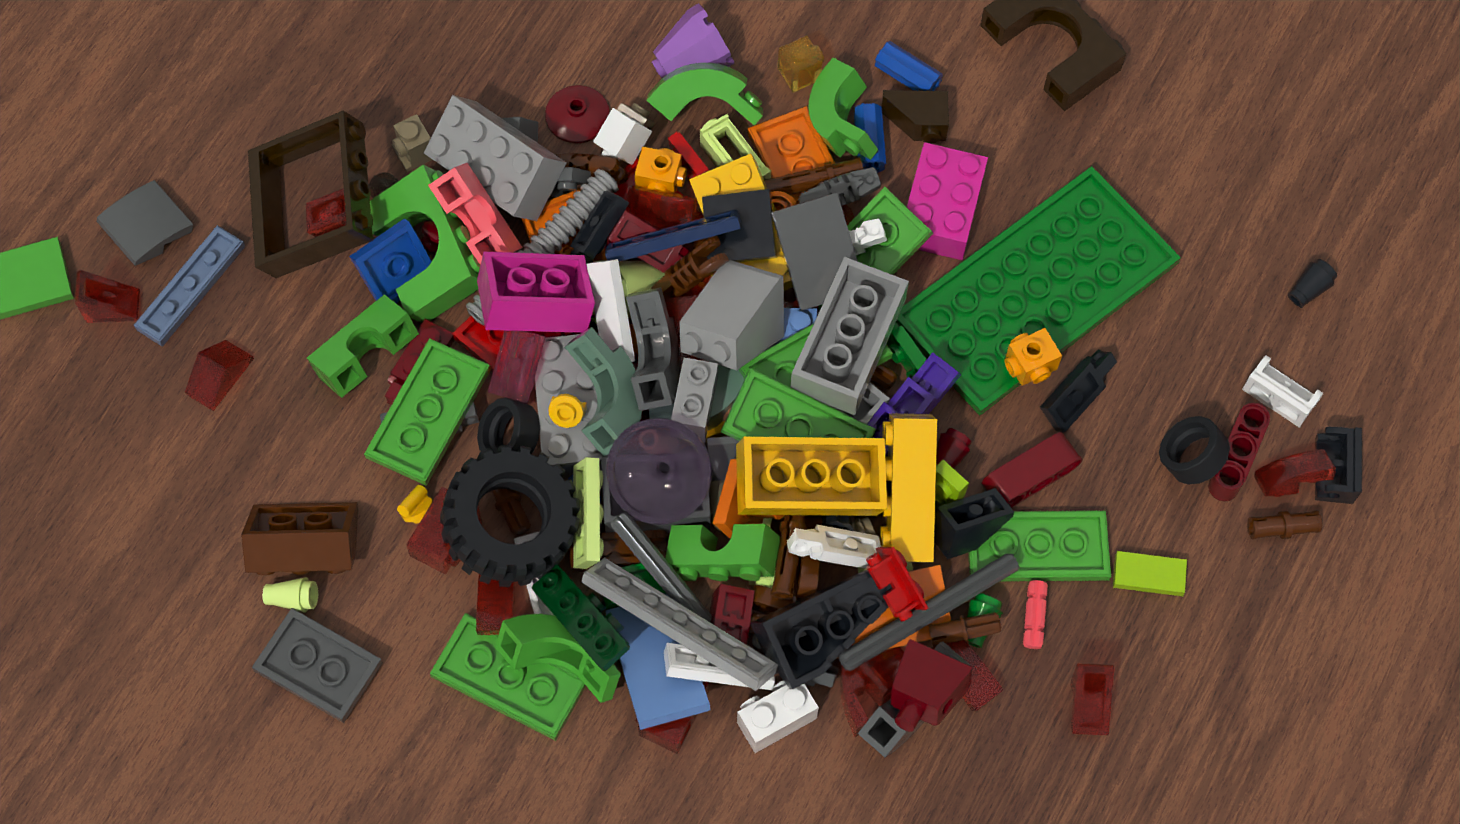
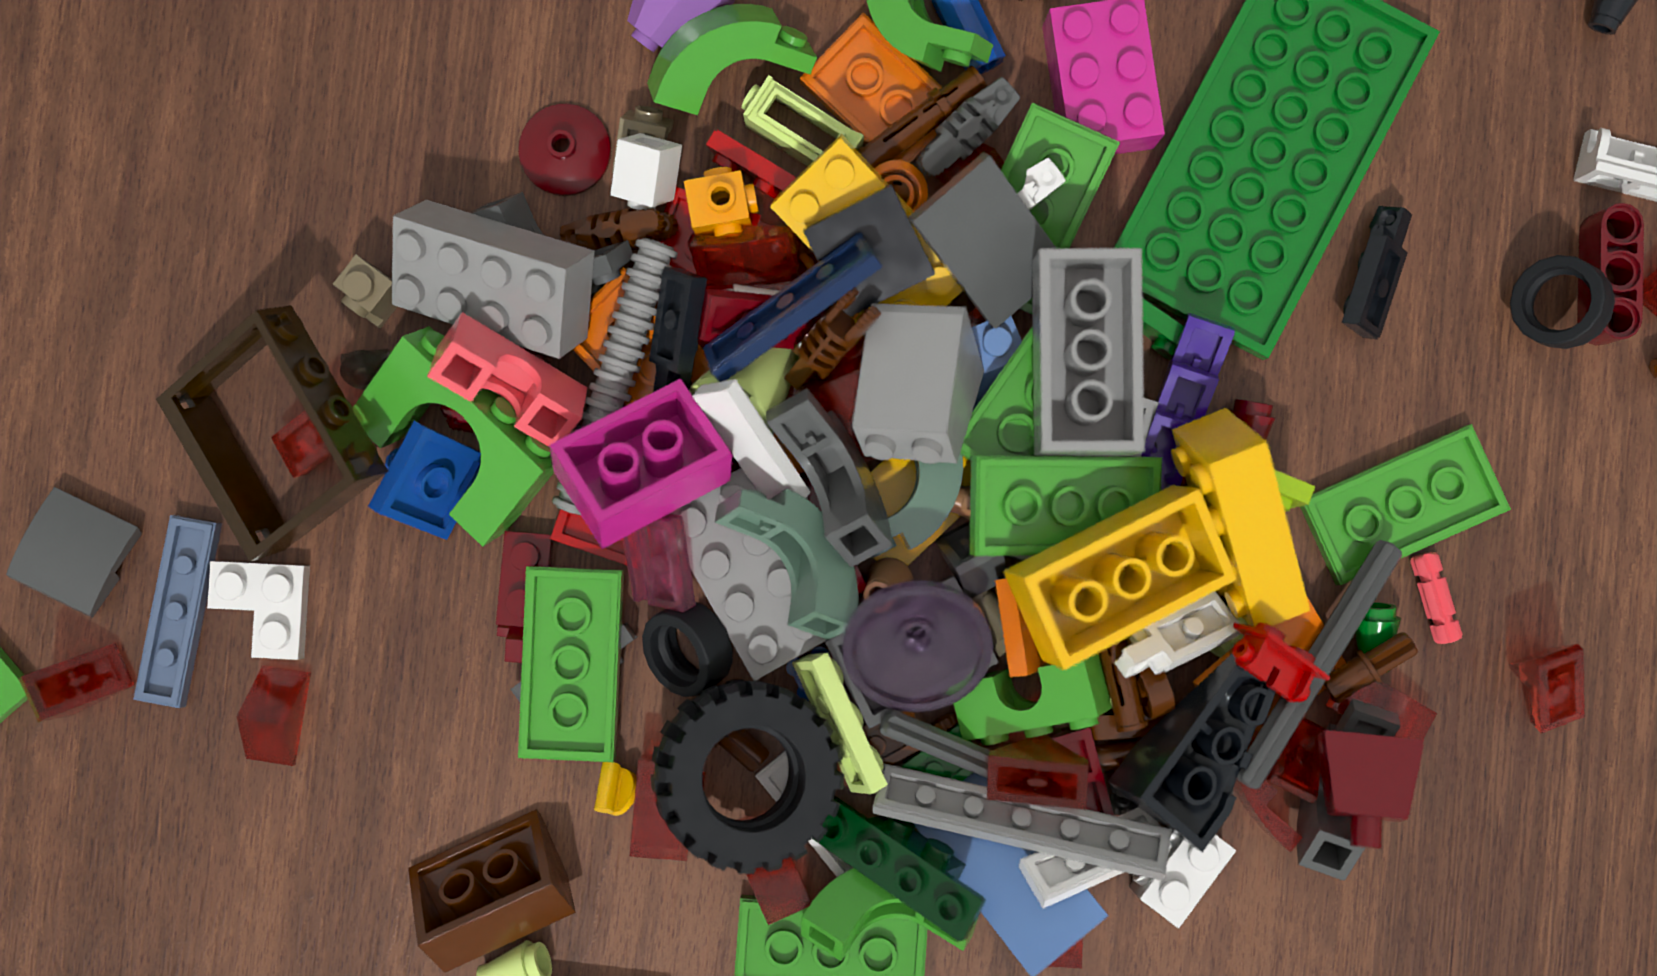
camera: 20 degrees left, 20 degrees up
bright green arch [307,294,419,398] -> none
yellow plate [548,394,587,428] -> none
light grey brick [670,357,718,443] -> none
black slope [934,488,1014,560] -> none
dark red beam [981,432,1083,508] -> none
light orange brick [1004,328,1062,386] -> none
lime tile [1113,551,1187,597] -> none
none -> white plate [207,561,310,660]
none -> clear red slope [987,735,1089,810]

